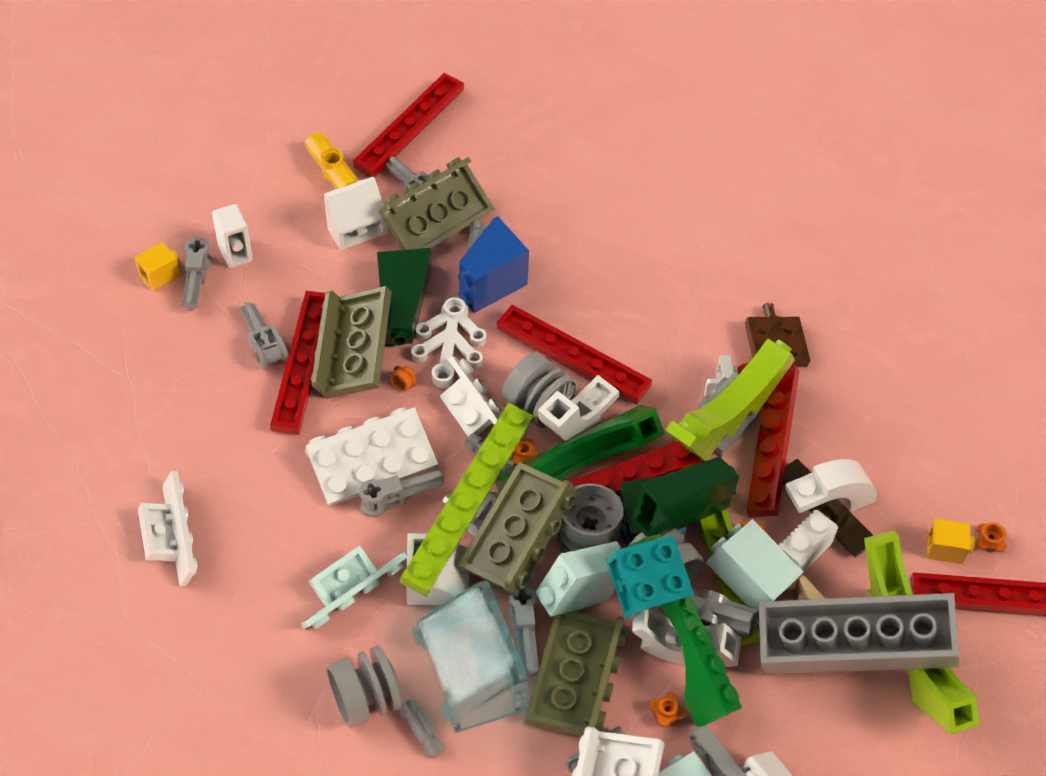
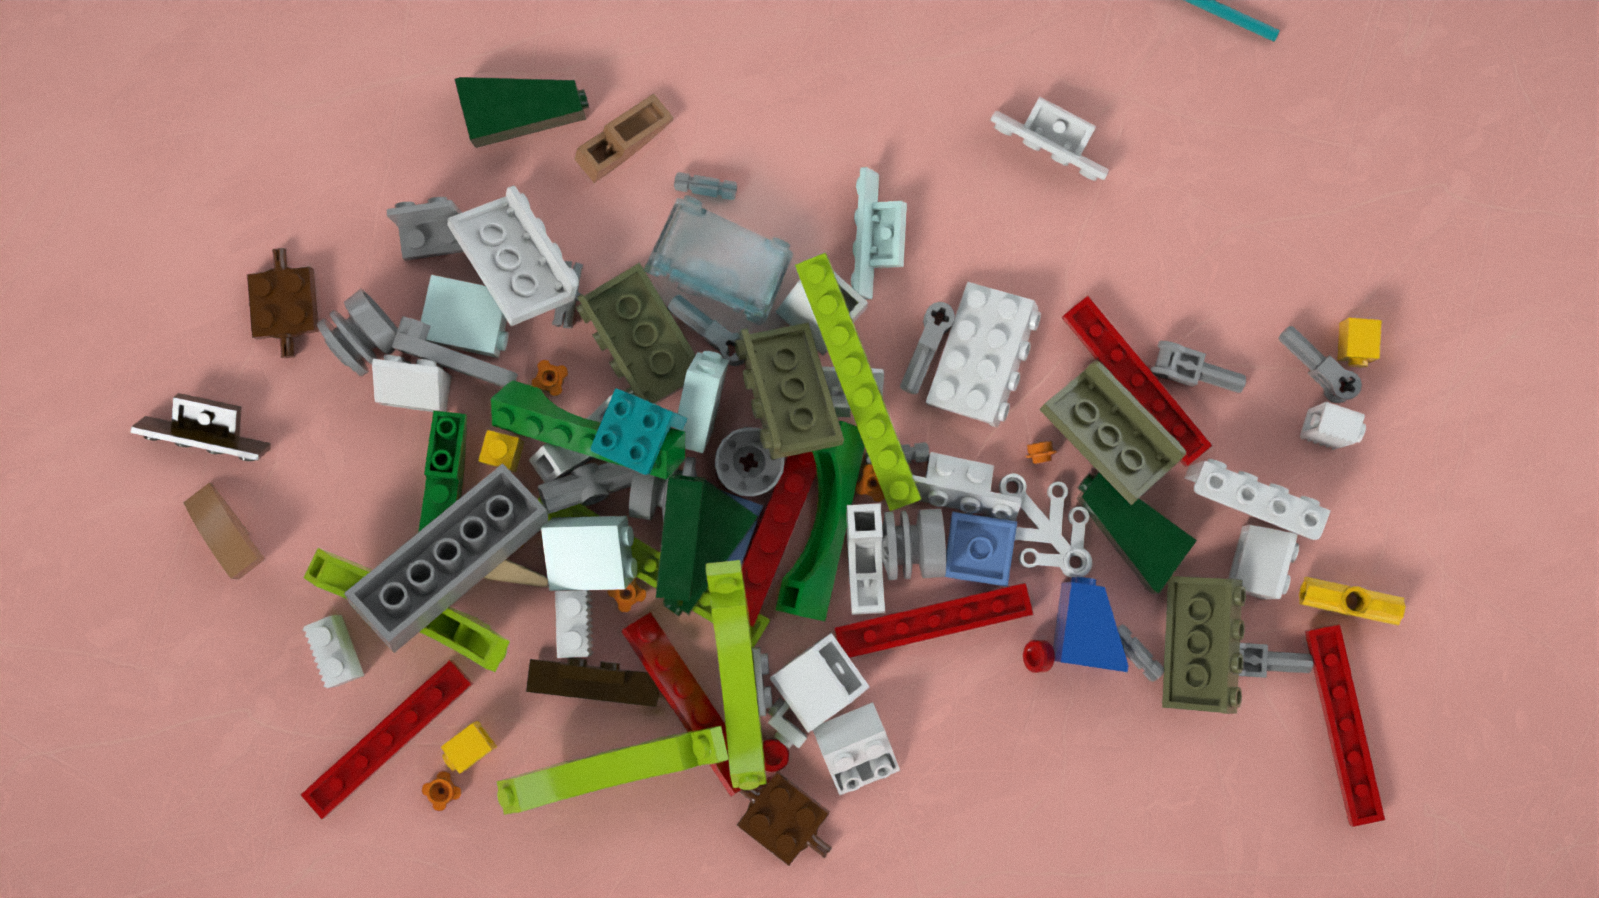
camera: 135 degrees right, 30 degrees up
light grey wheel [326,645,402,729] -> none
white arch [785,459,877,513] -> none
none -> white brick [303,615,364,688]
none -> green slope [418,410,467,532]
none -> yellow brick [478,430,525,473]
none -> lime arch [496,726,729,815]
none -> white slope [770,633,870,733]
none -> white slope [813,702,900,795]
none -> medium blue tile [945,511,1017,587]
none -> red tile [1023,640,1055,673]
none -> white bracket [1184,459,1331,540]

